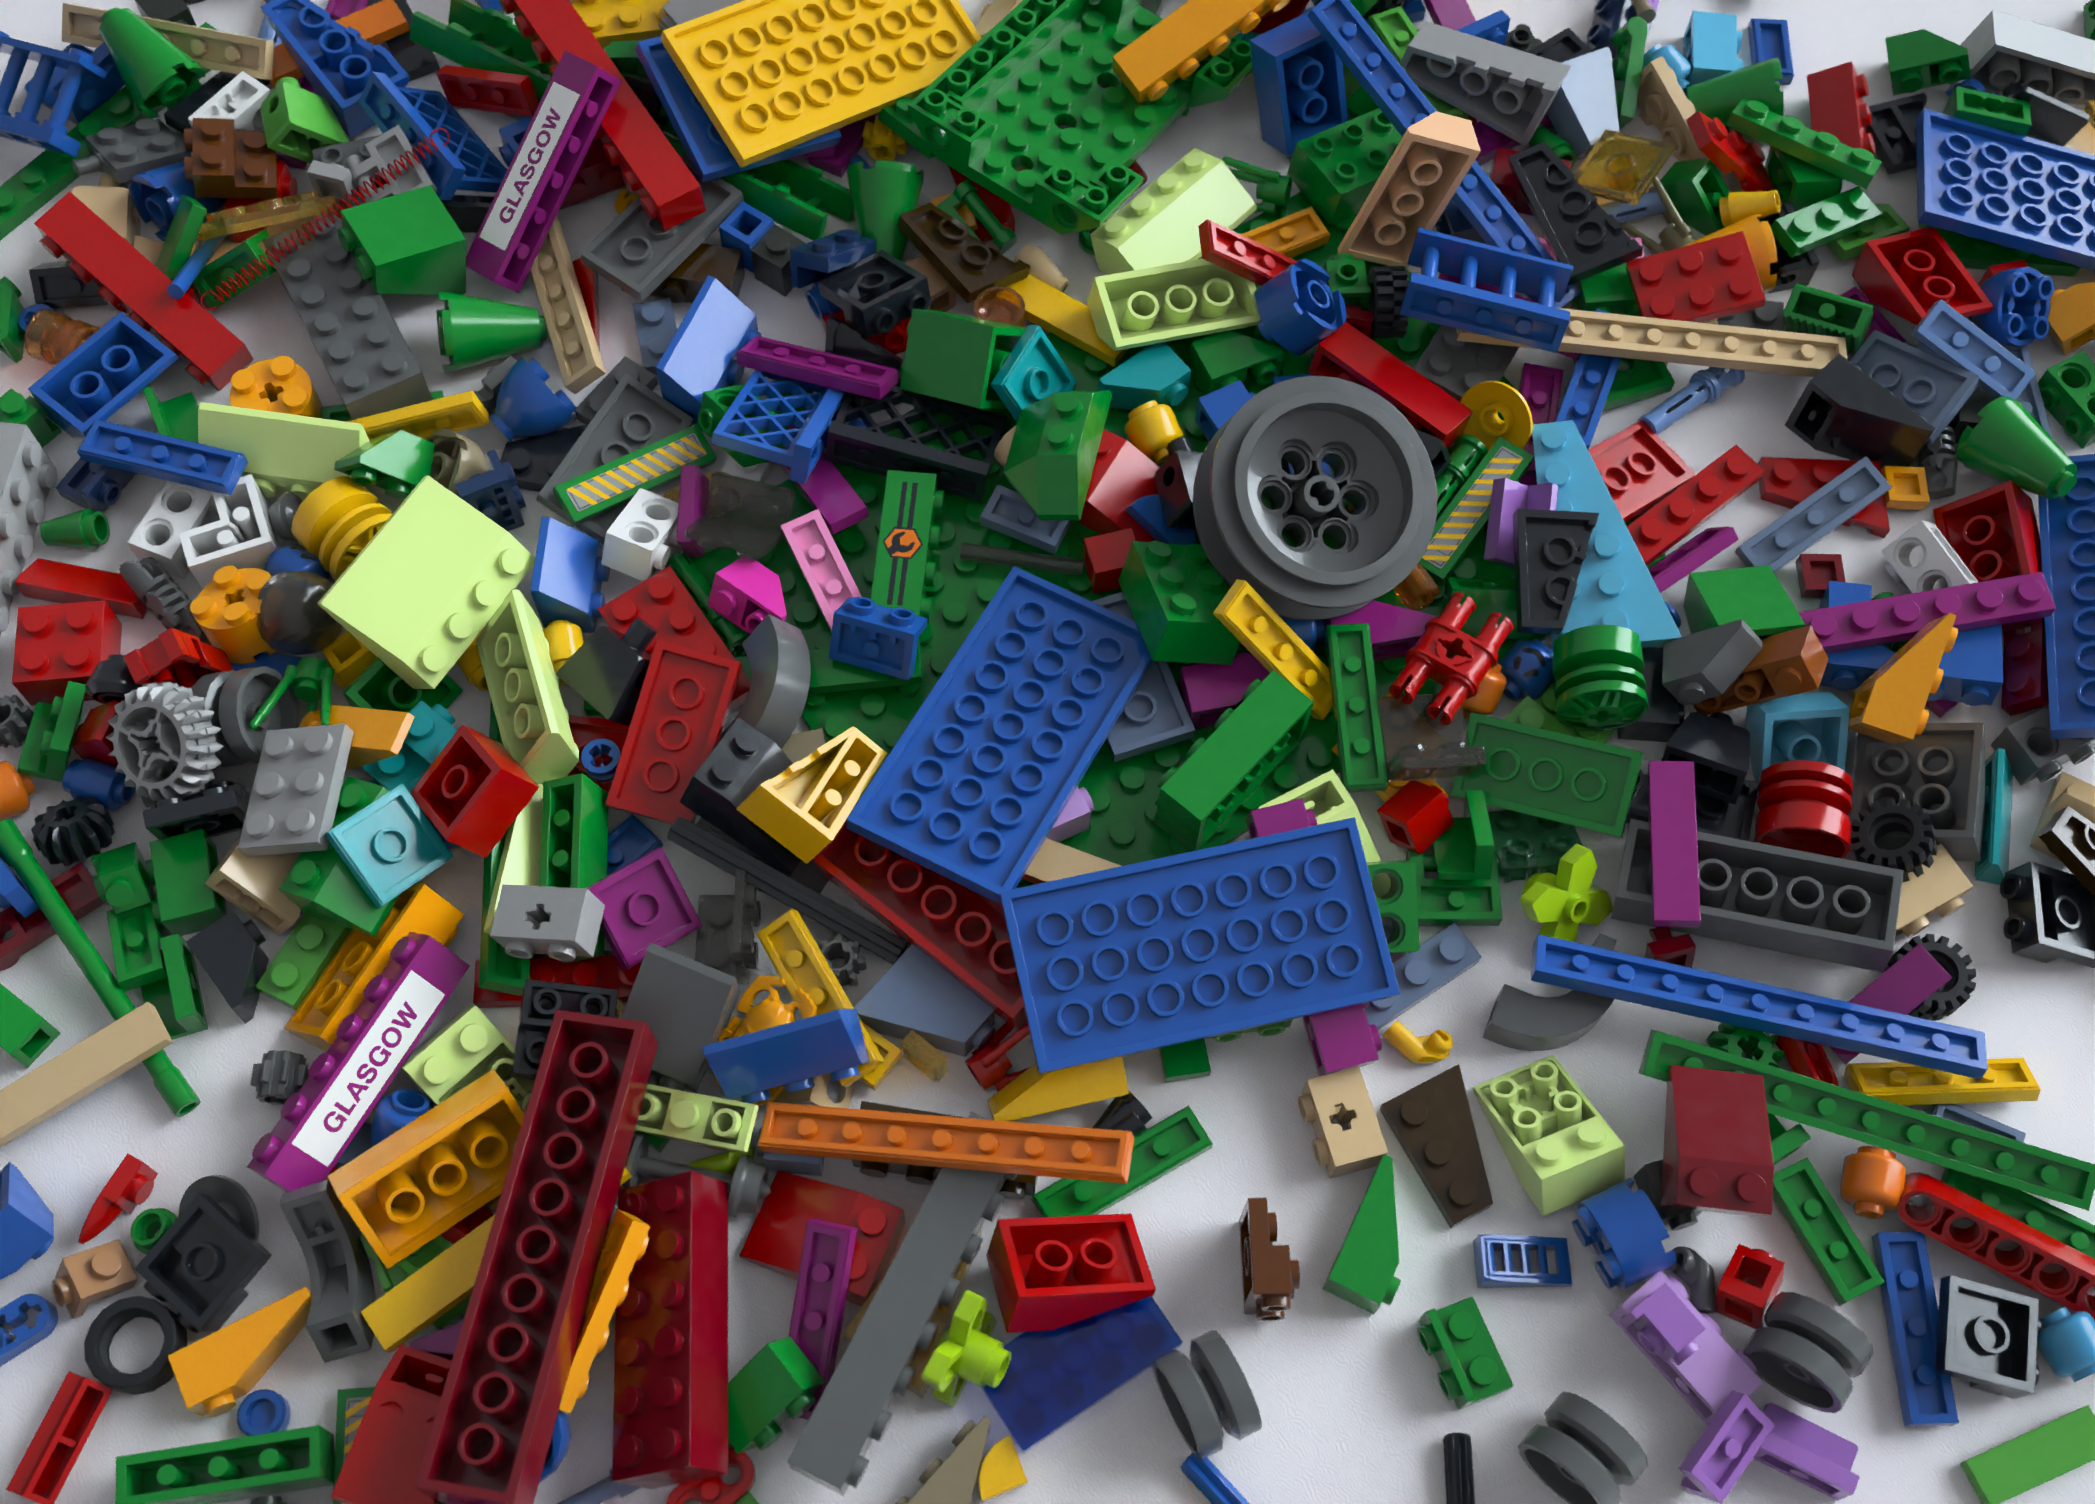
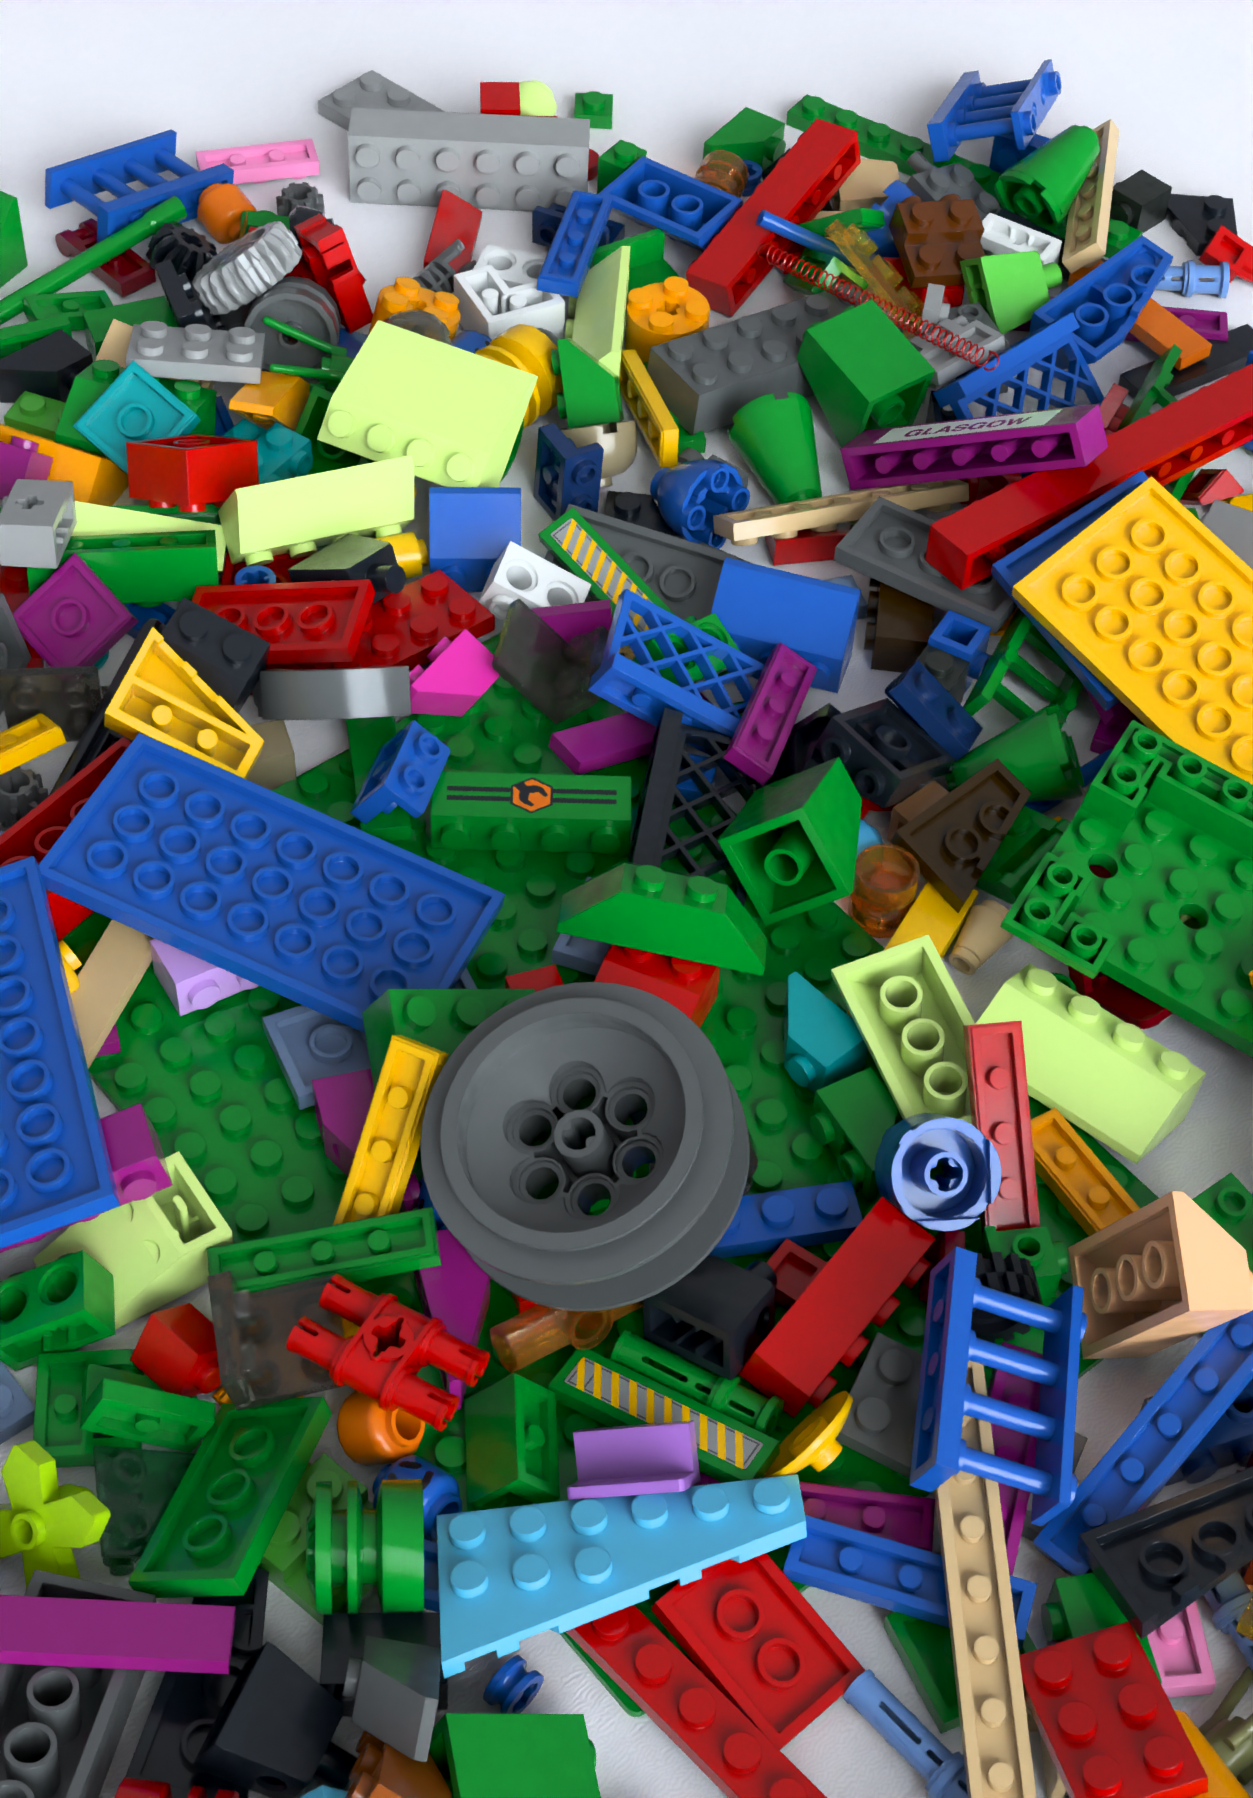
camera: 85 degrees right, 15 degrees down
red brick [12,600,122,706] -> none
green cone [40,508,110,549] -> none
green brick [91,842,153,914] -> none
bright pink plate [780,509,862,633] -> none
clear smoke bar [960,543,1084,576] -> none
teal tile [990,325,1077,422] -> none
yellow head [1124,400,1184,464] -> none
green brick [1155,670,1314,852] -> none
blue brick [1195,380,1255,442] -> none
green plant [1222,157,1292,214] -> none
black wing [1513,509,1599,634] -> none
magenta tile [1648,526,1739,593] -> none

